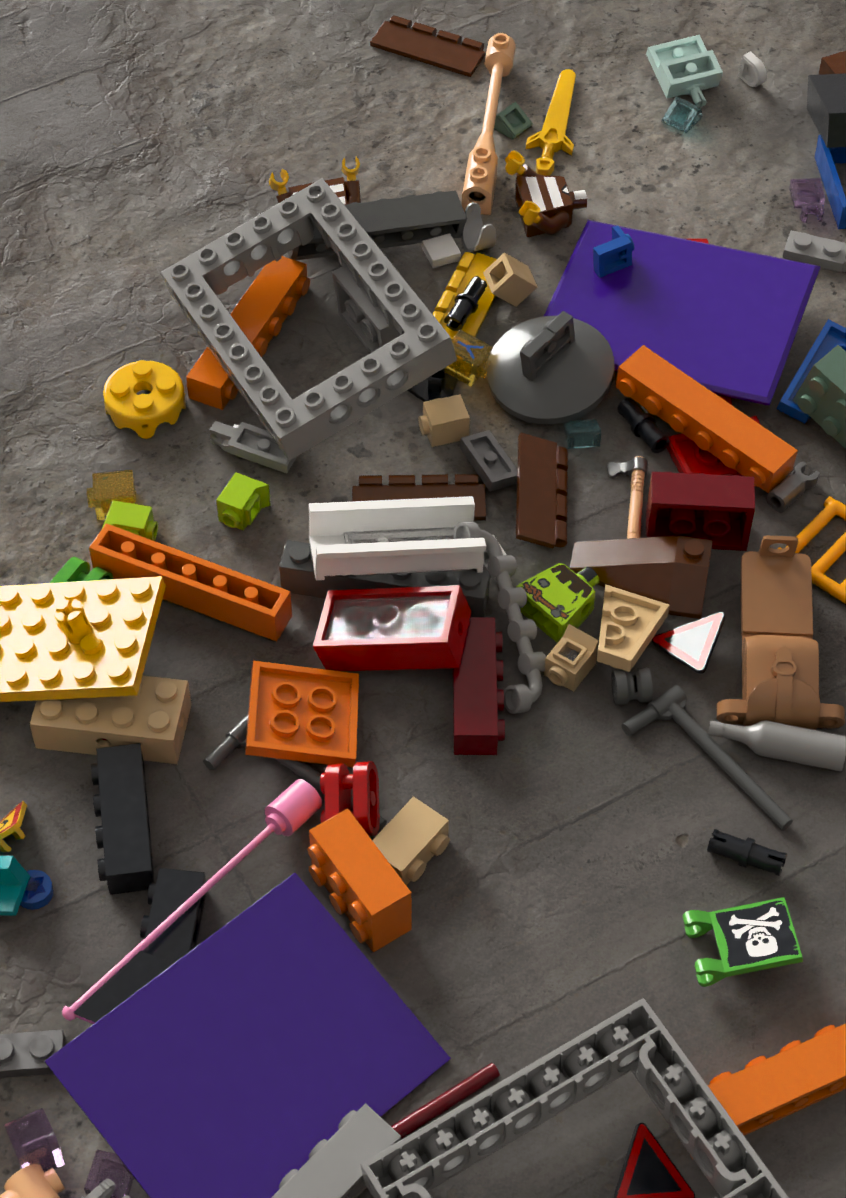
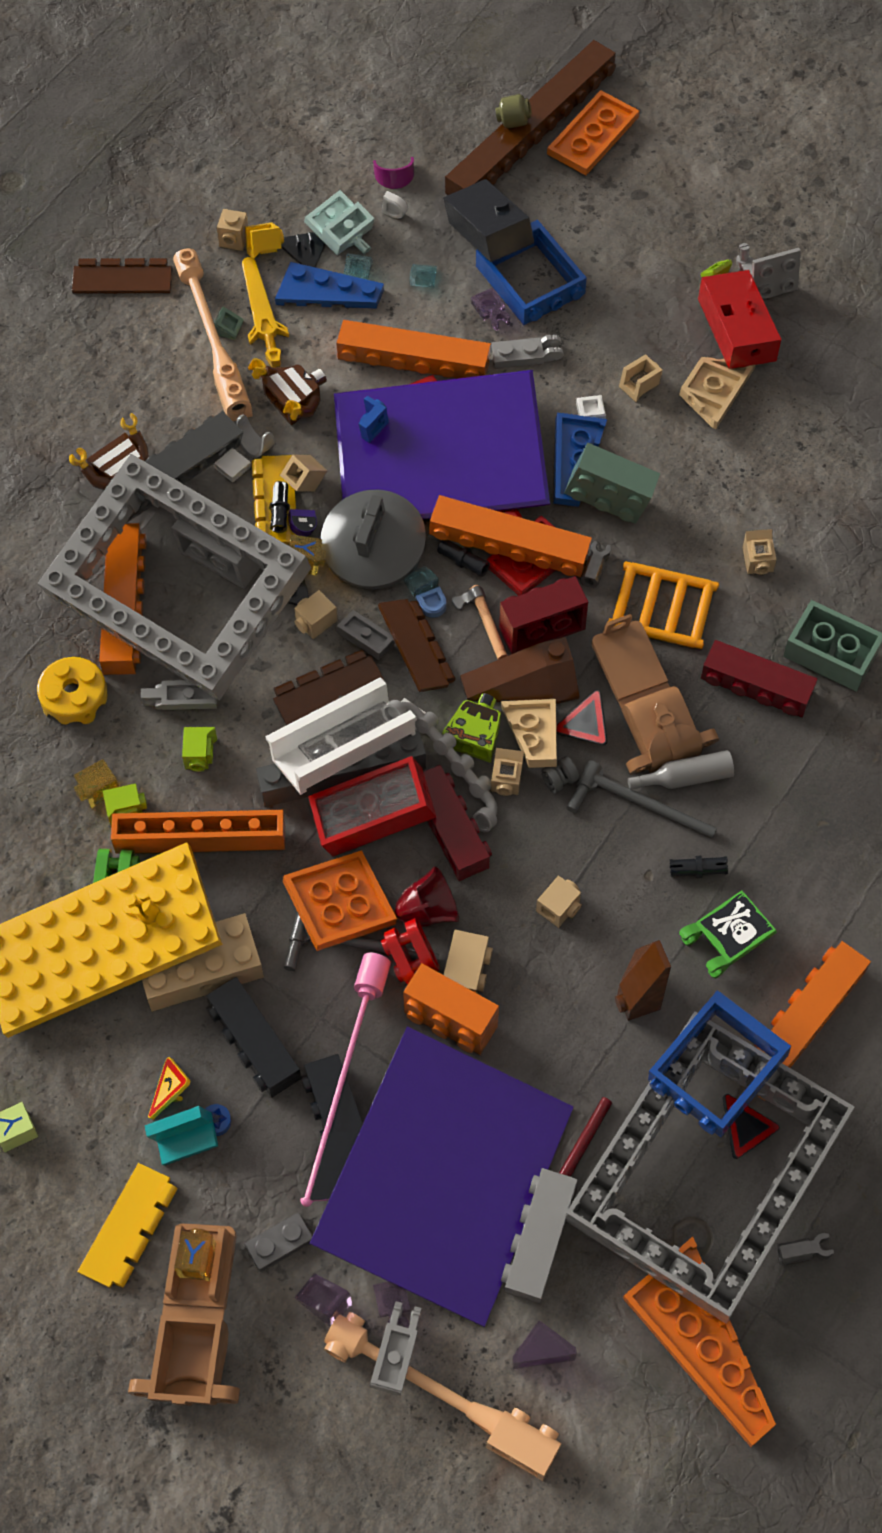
camera: 25 degrees left, 10 degrees up
none -> tan brick [217,209,248,251]
none -> yellow window [244,223,284,259]
none -> blue wing [275,262,384,309]
none -> black piece [281,232,326,268]
none -> tile [288,509,317,537]
none -> orange brick [336,320,491,379]
none -> magenta helmet [373,157,414,189]
none -> dark red helmet [394,866,459,927]
none -> clear light blue slope [410,264,437,288]
none -> medium blue tile [415,586,446,618]
none -> tan brick [536,876,581,928]
none -> reddish brown wedge [615,940,671,1021]
none -> blue window [648,990,791,1137]

